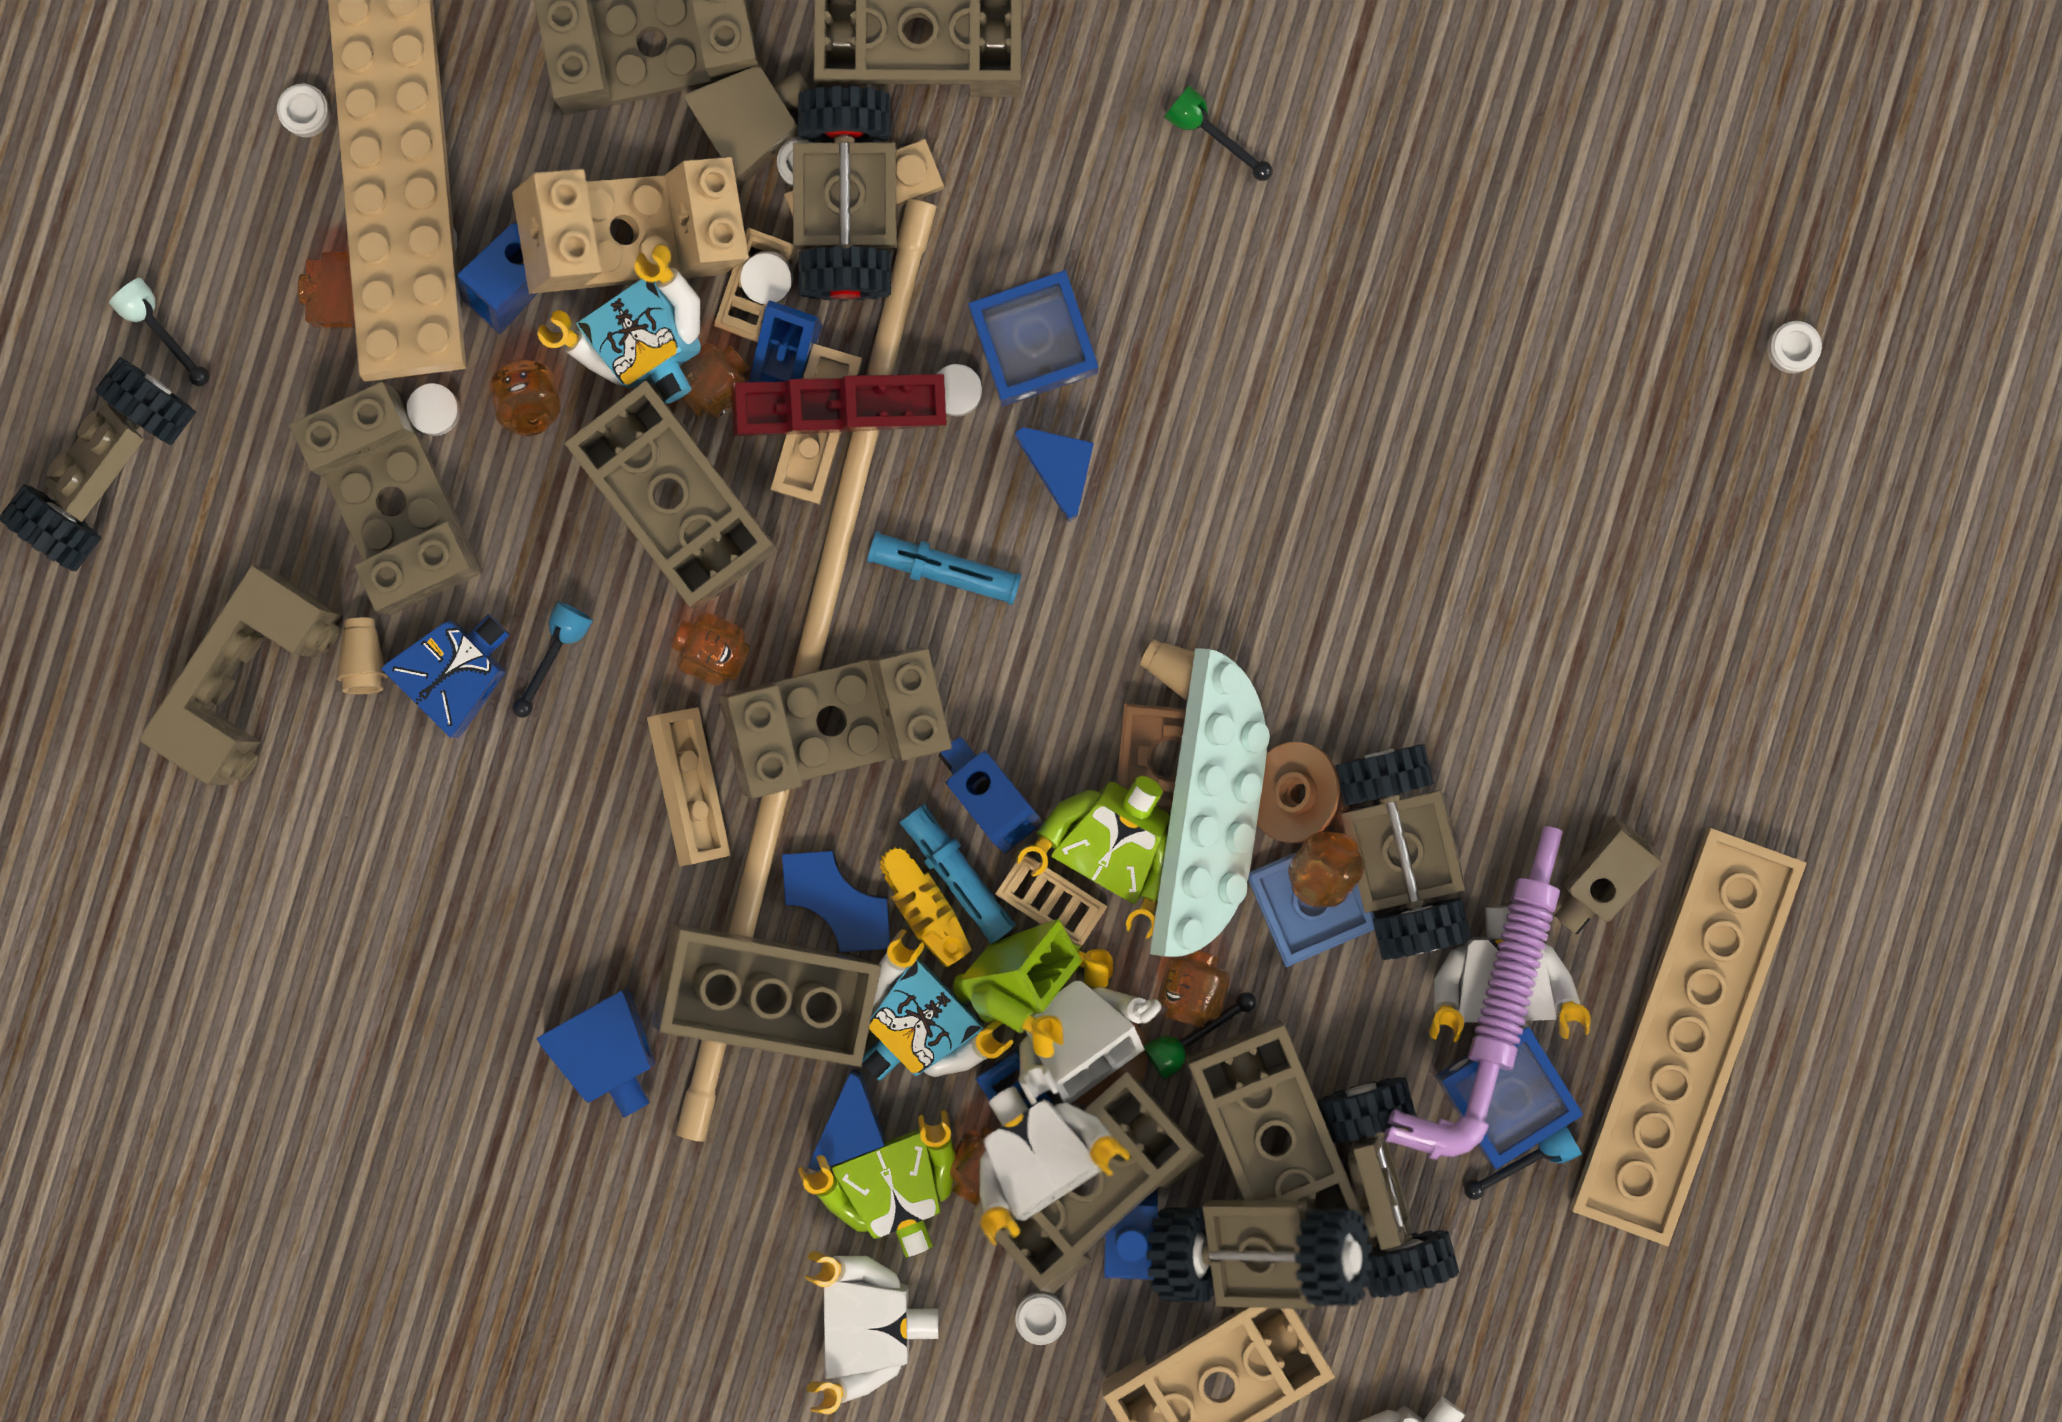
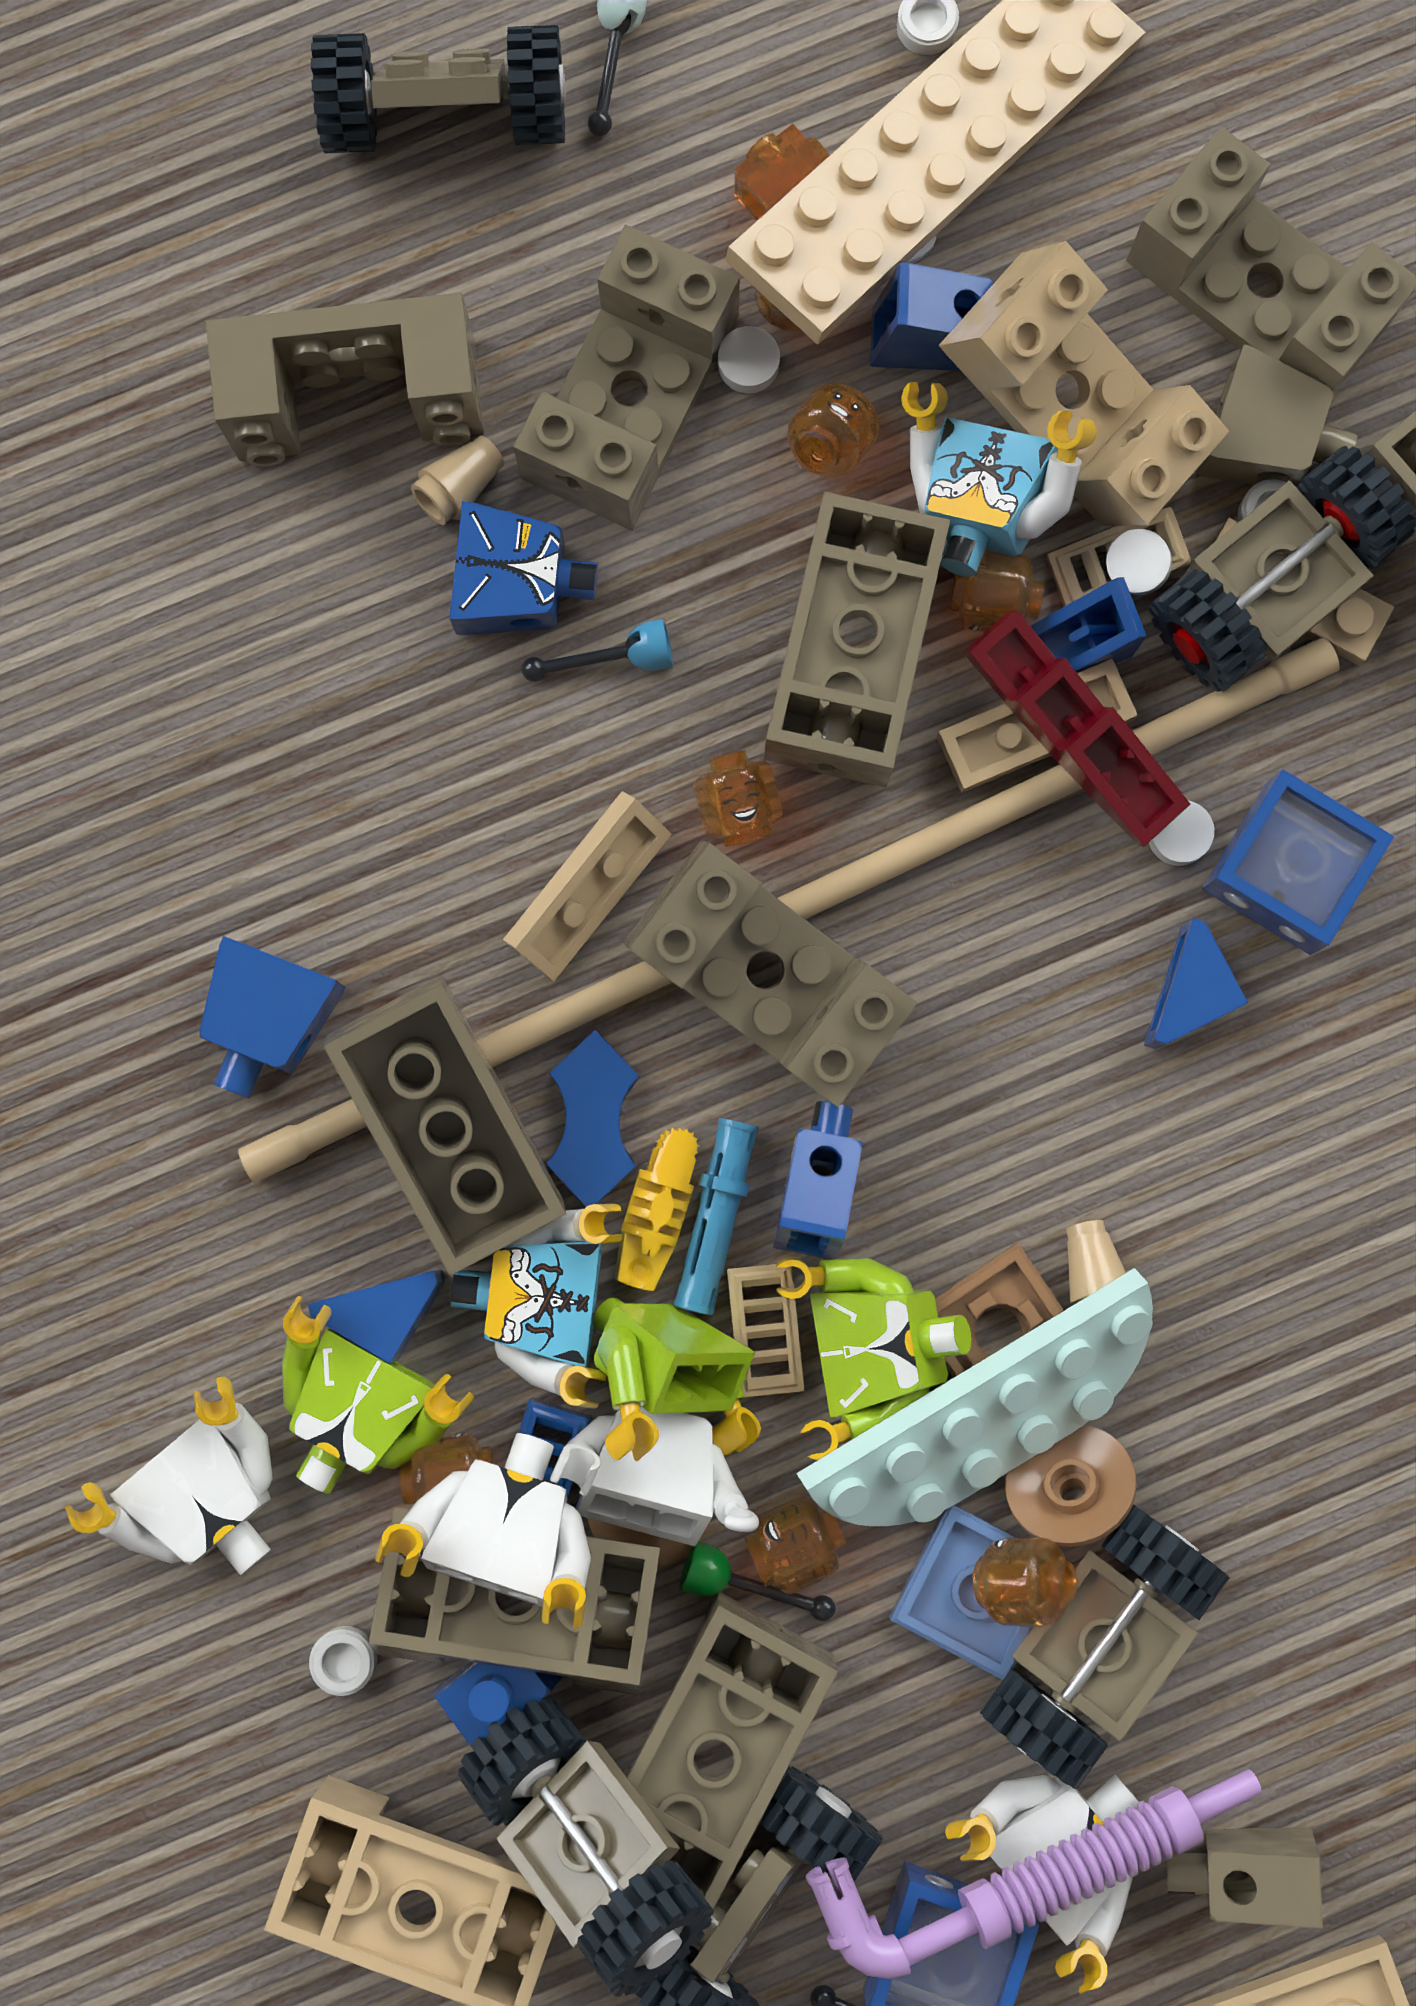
camera: 50 degrees right, 5 degrees down
dark azure pin [867,531,1022,605] -> none

